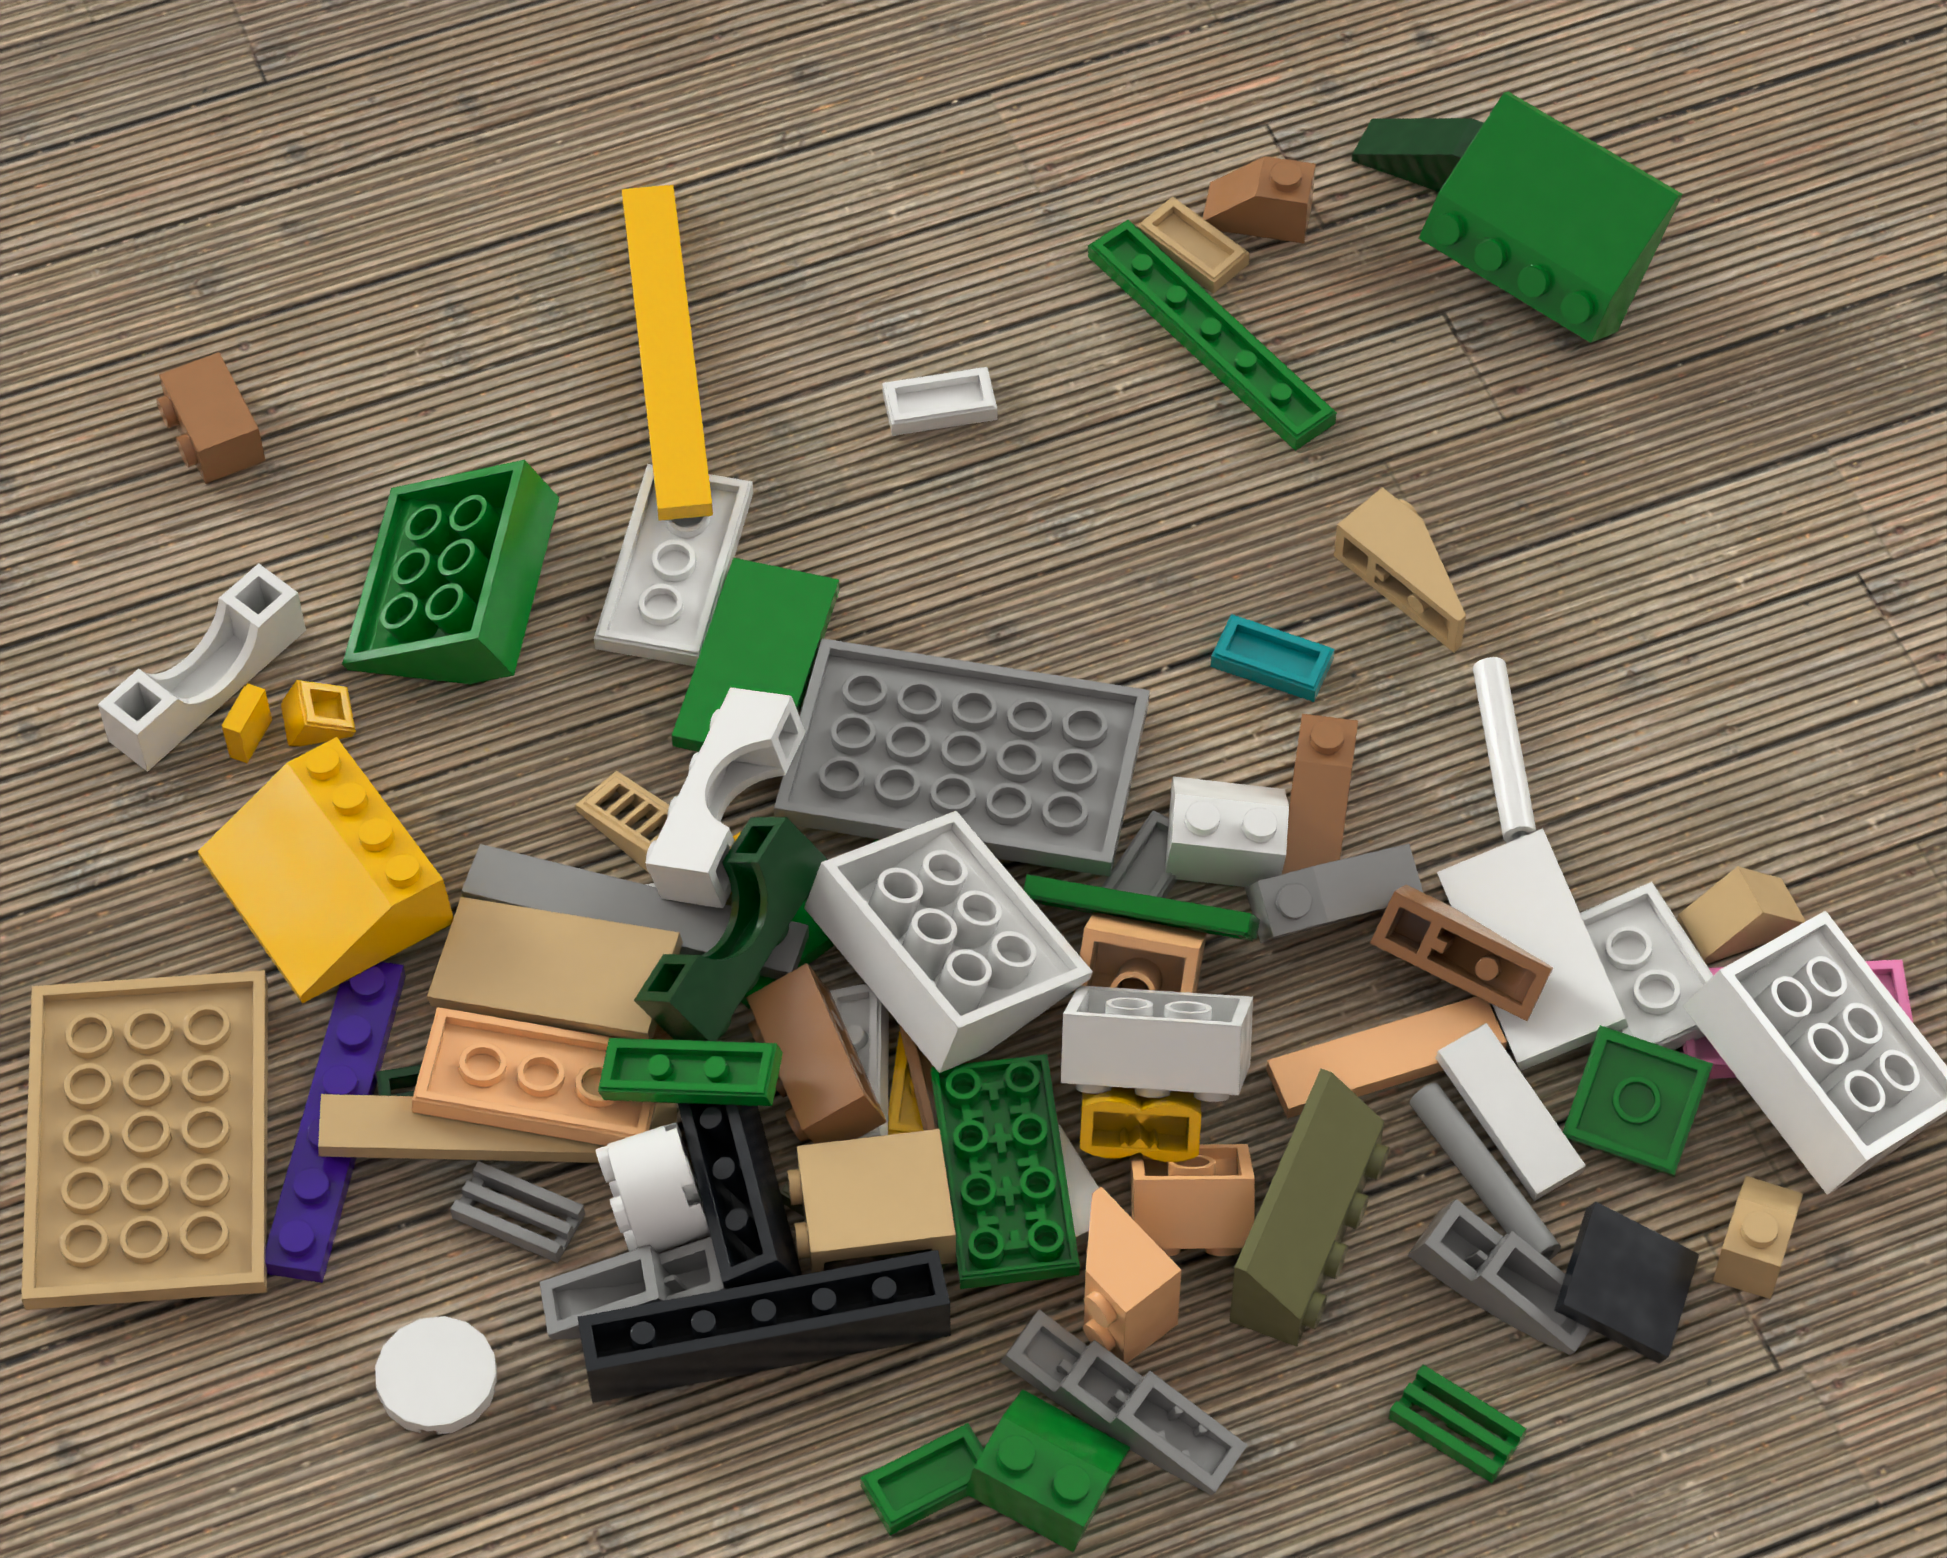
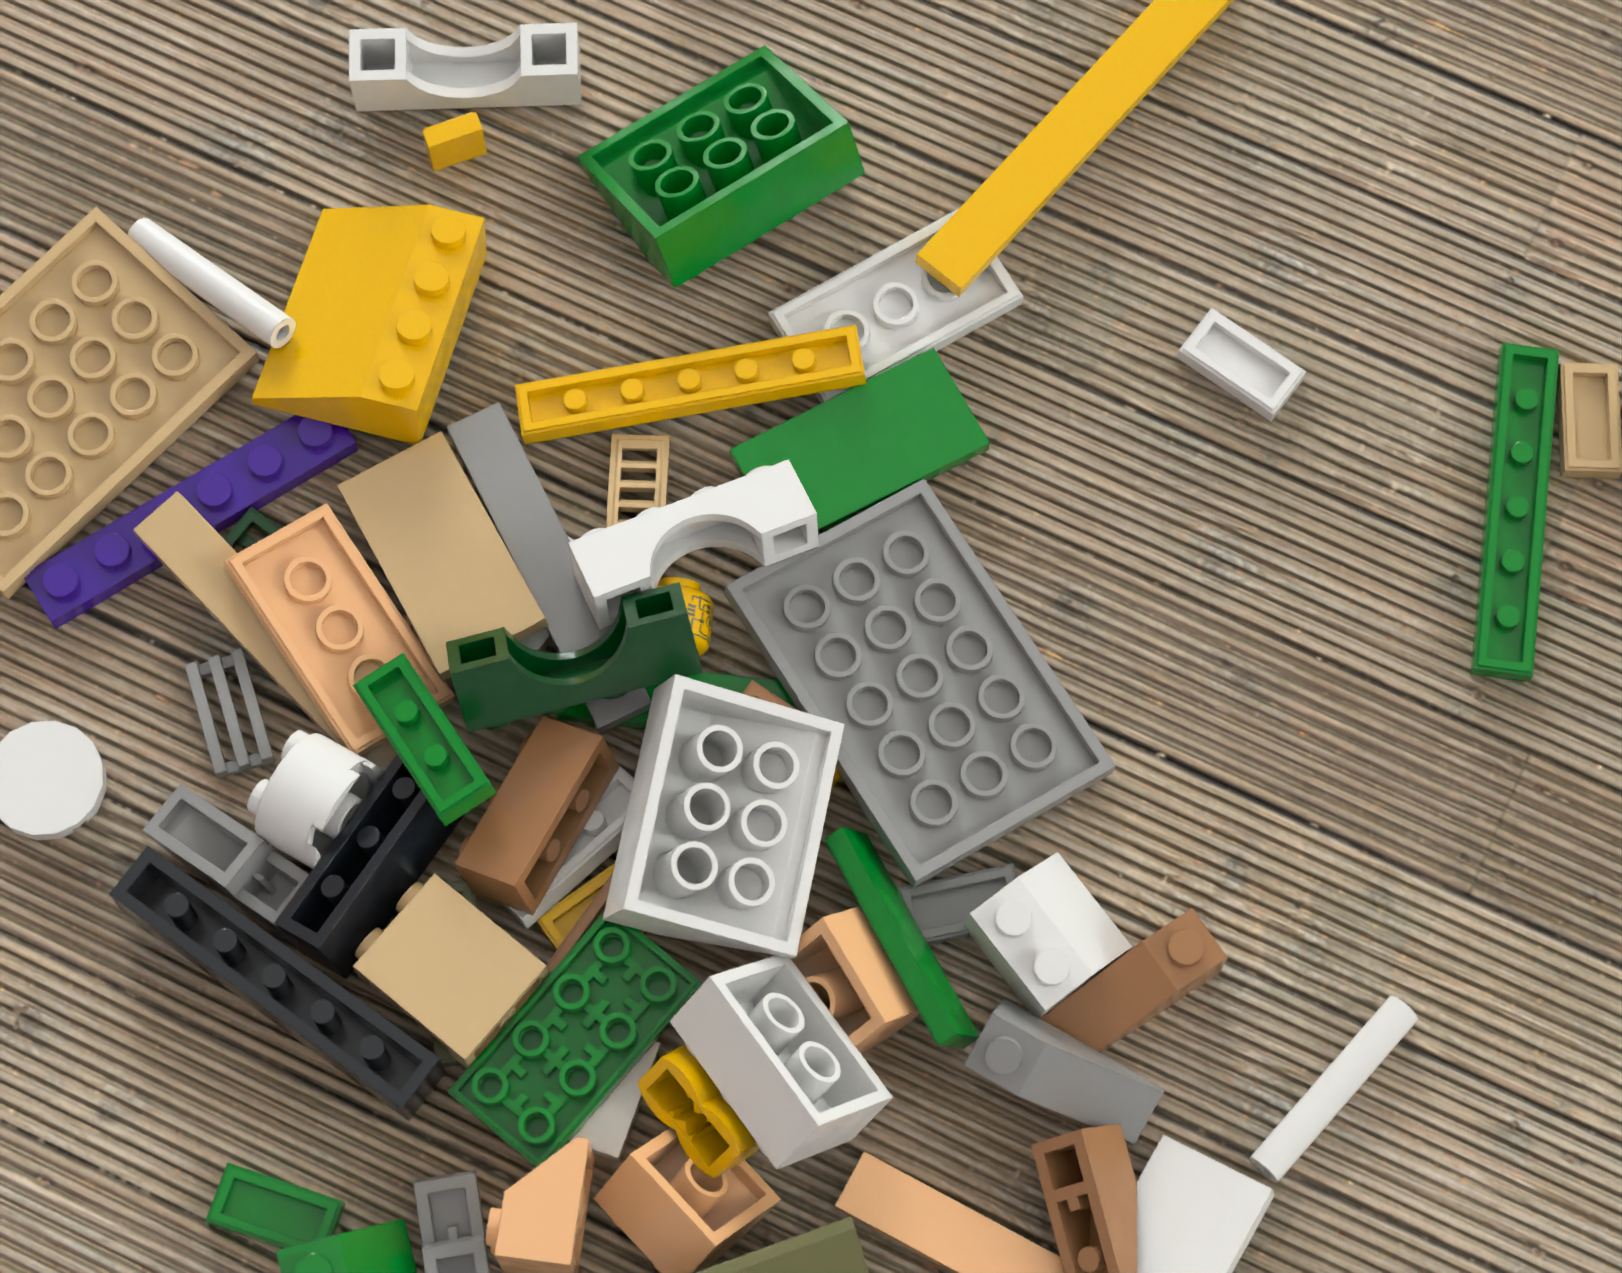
camera: 45 degrees right, 15 degrees up
yellow slope [281,680,356,747] -> none
teal tile [1211,614,1335,702] -> none
tan slope [1334,487,1466,653] -> none
none -> white piece [127,218,296,348]
none -> yellow tile [515,324,866,444]

